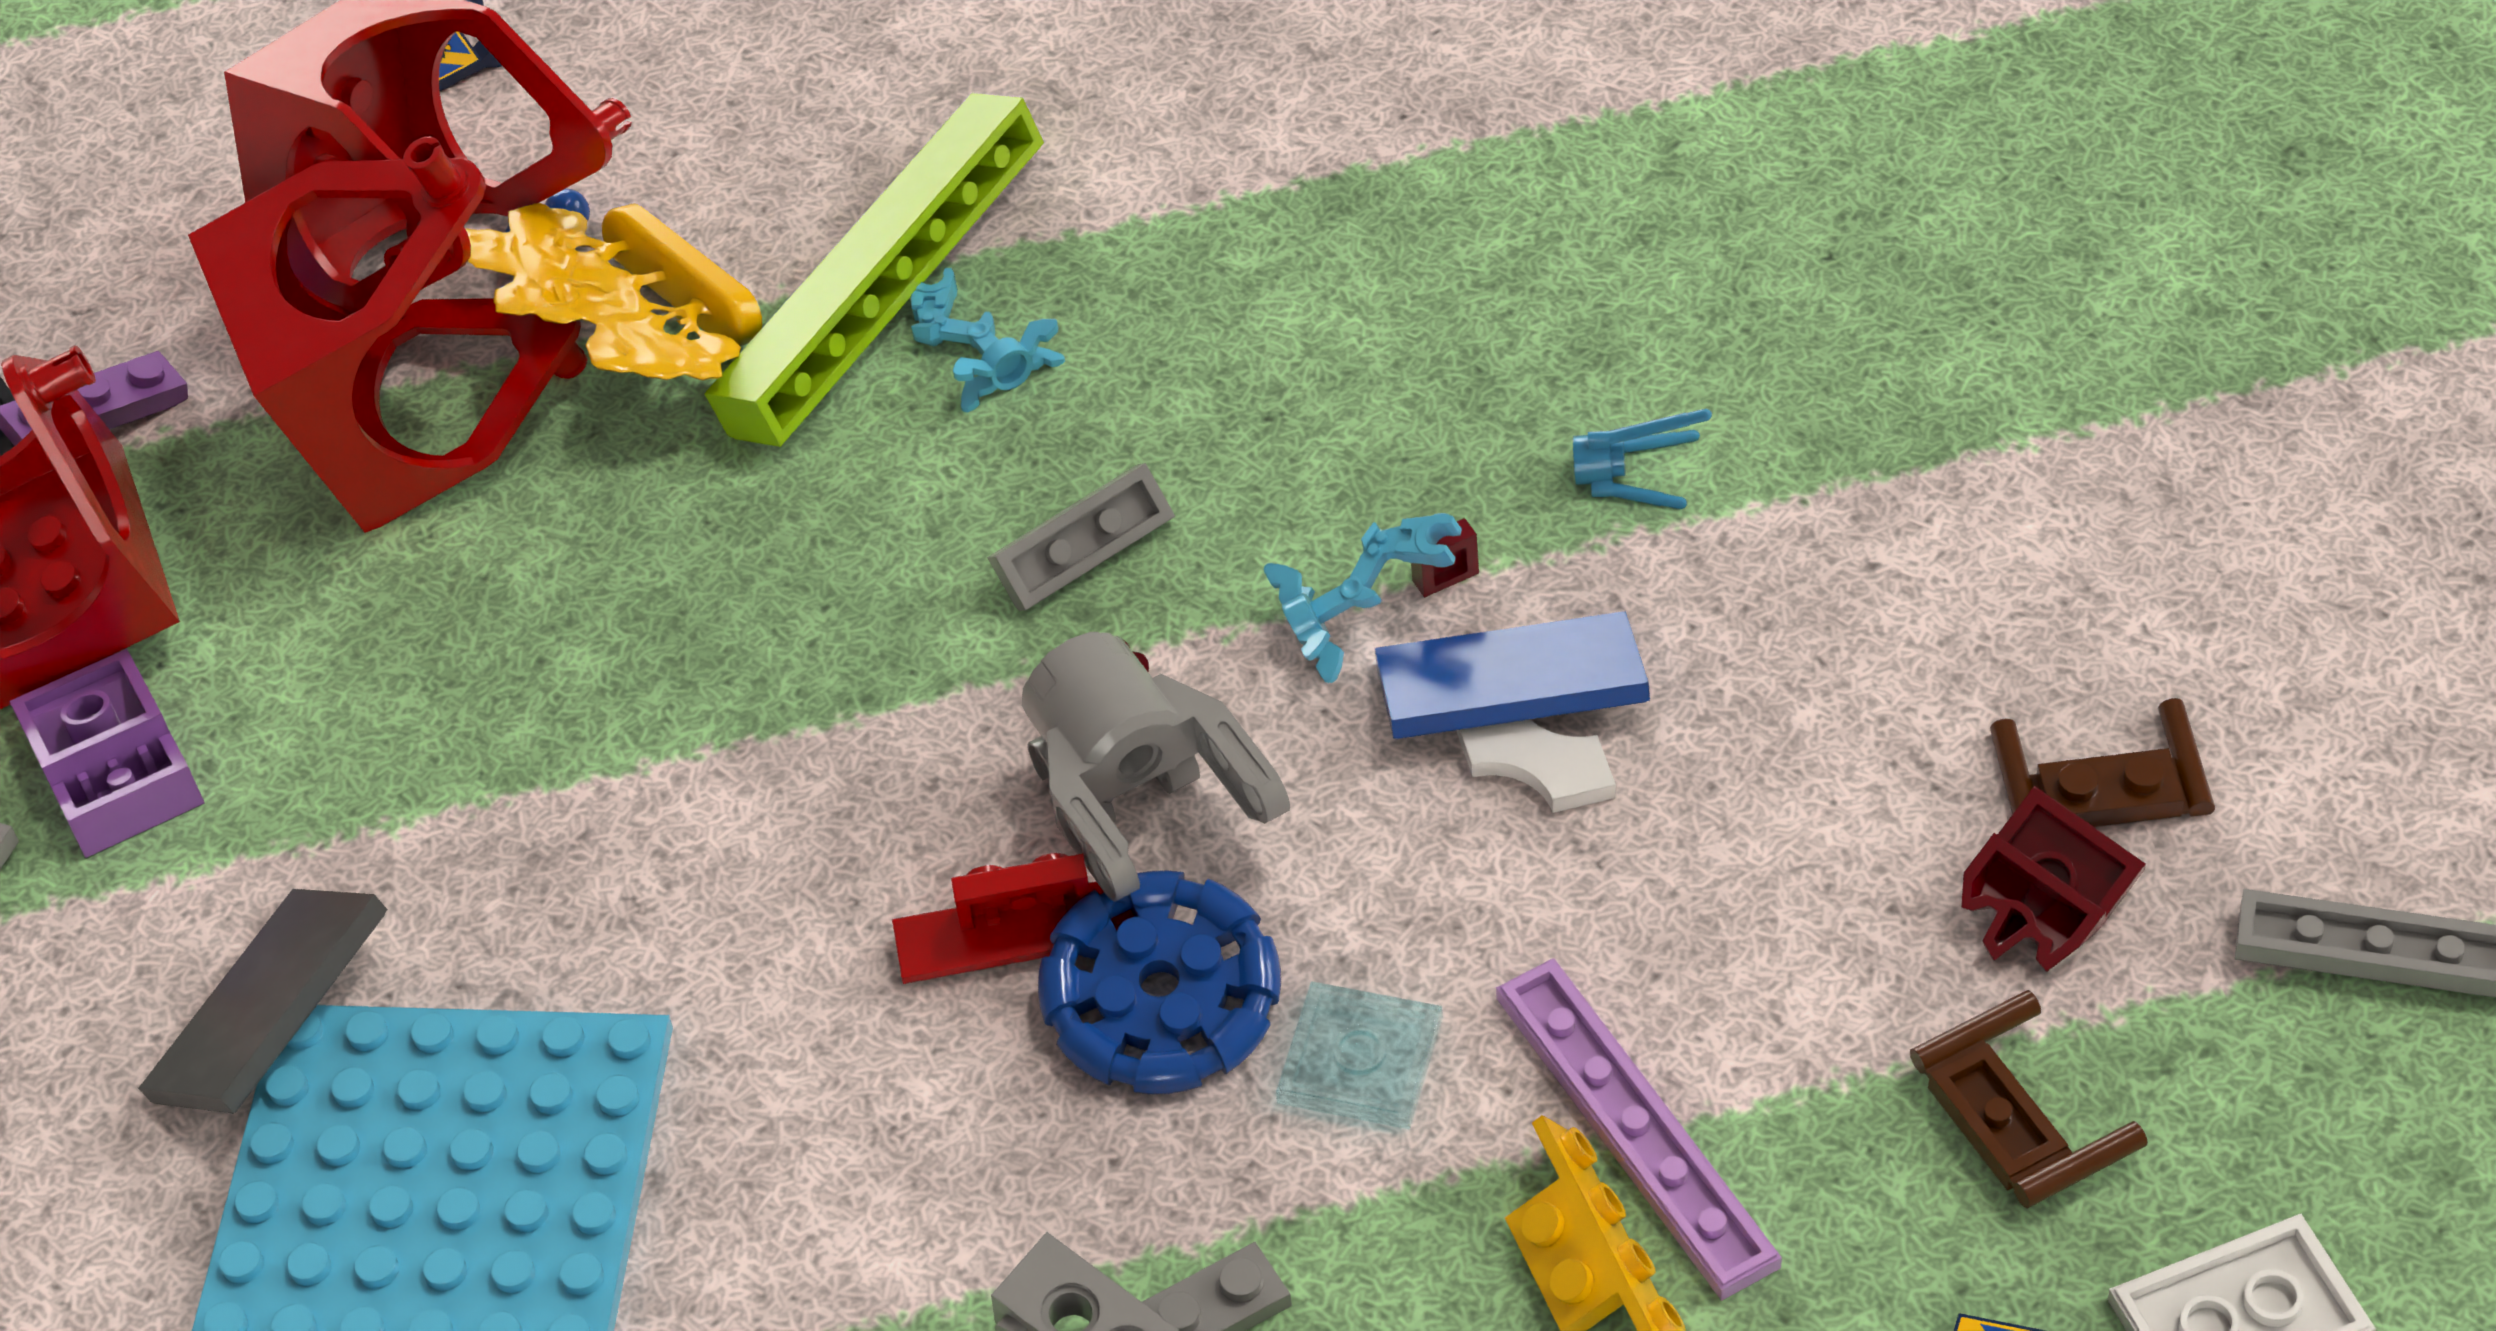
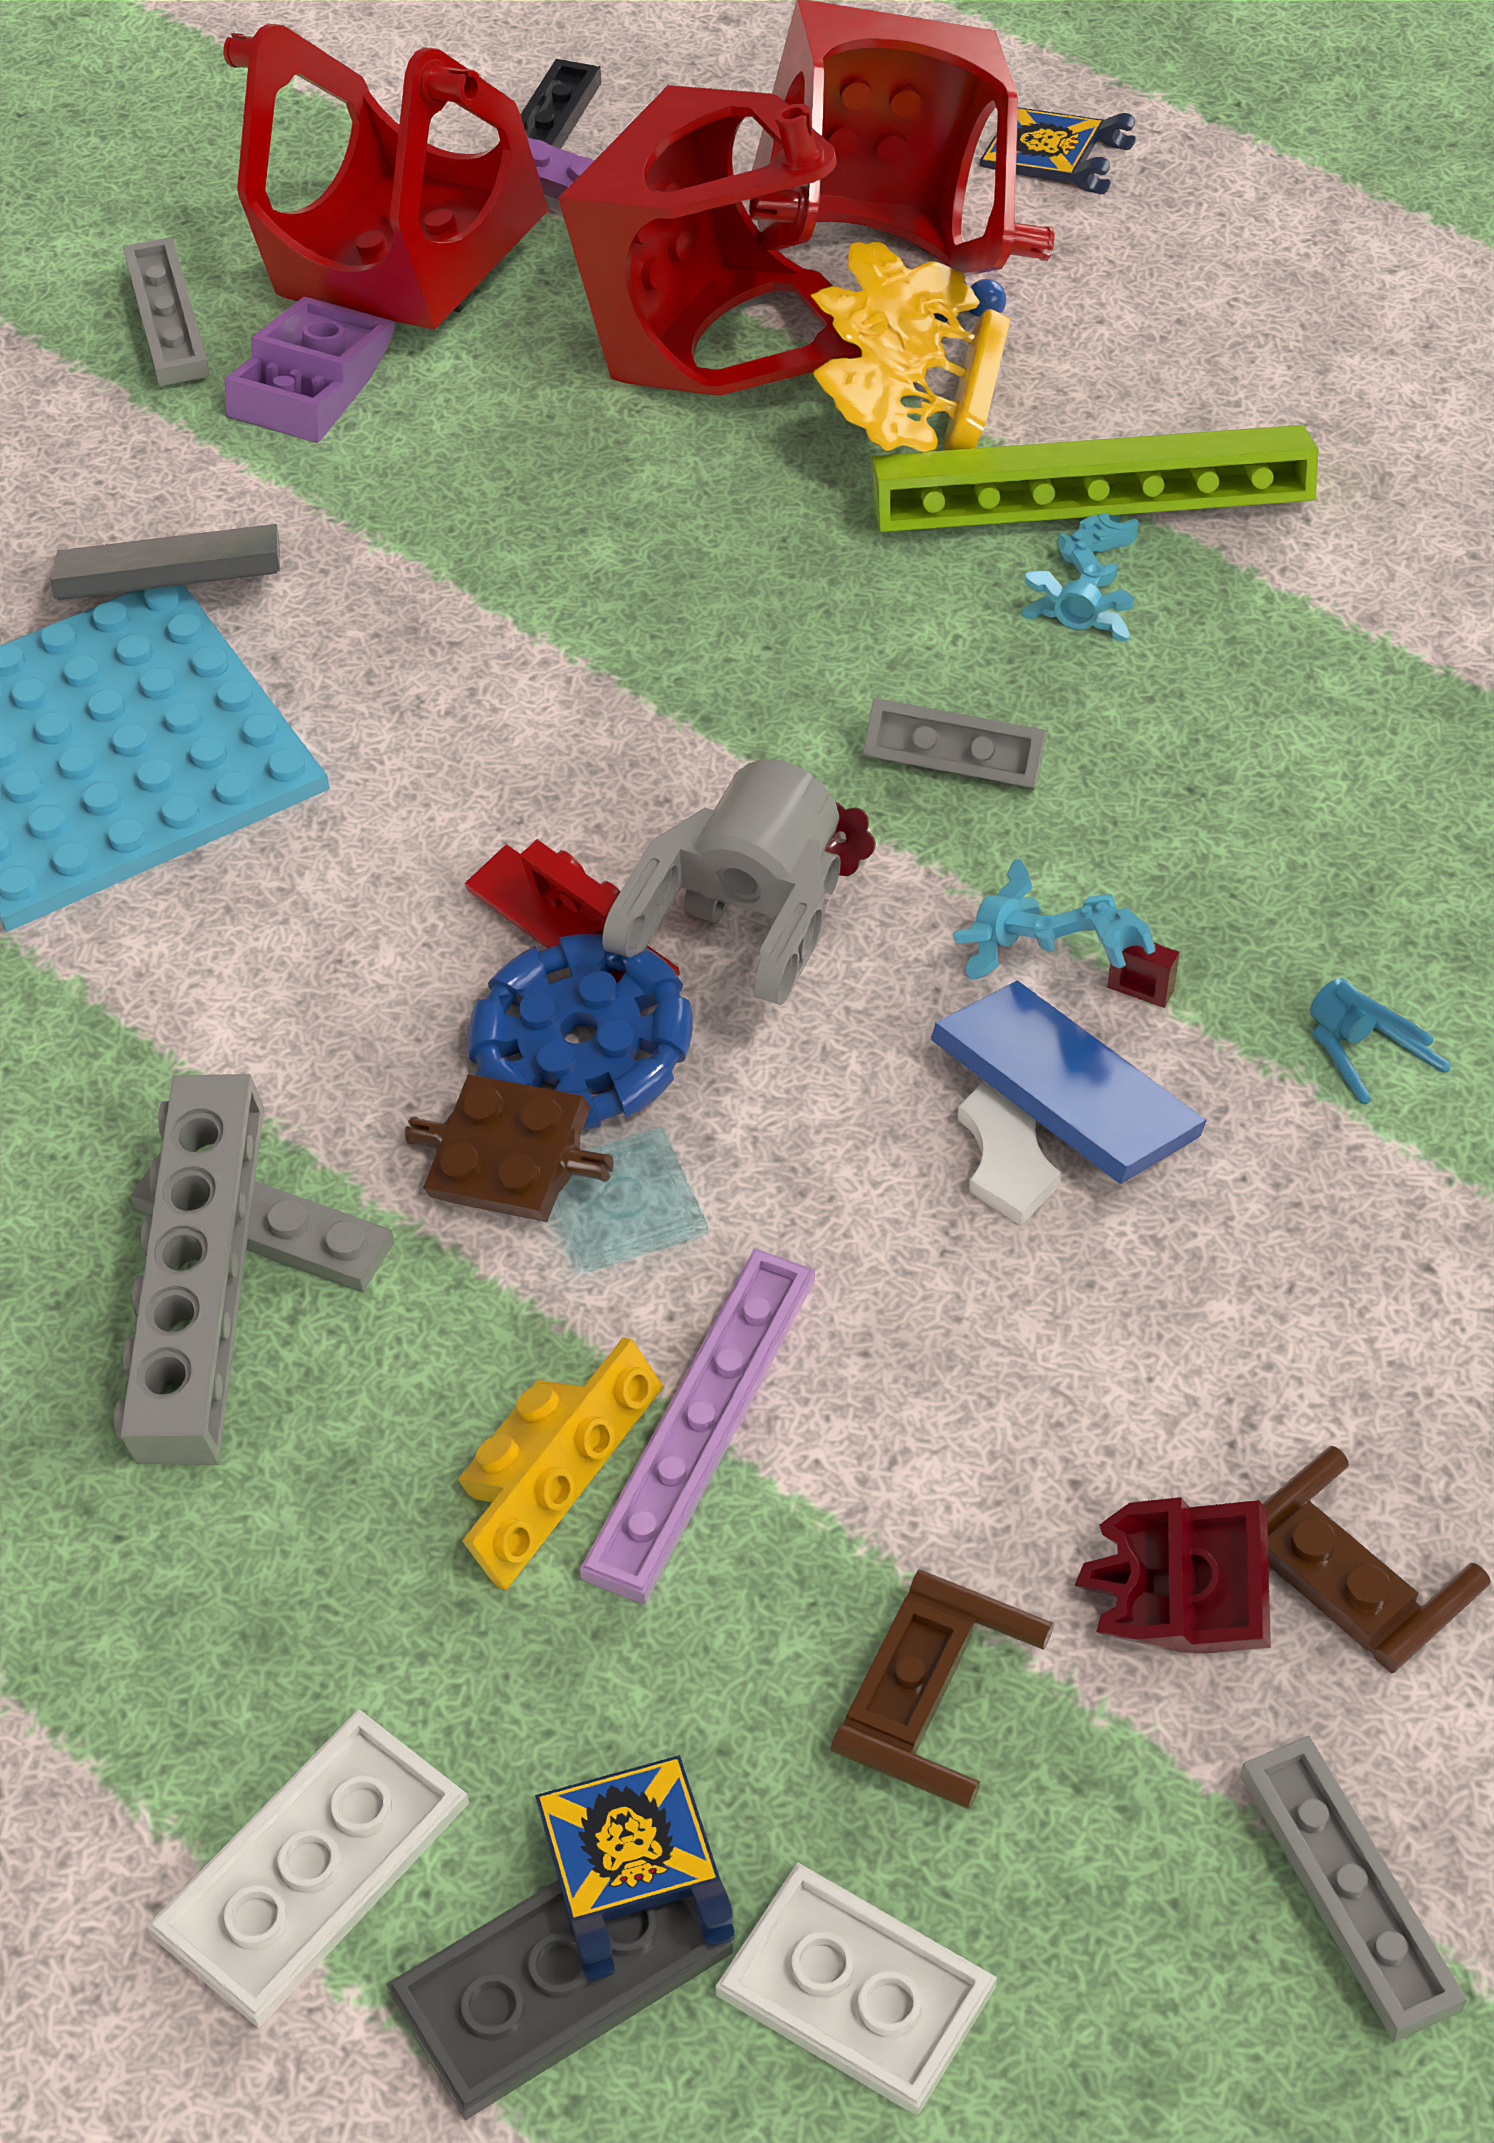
camera: 50 degrees right, 0 degrees up
none -> reddish brown plate [405,1074,614,1222]

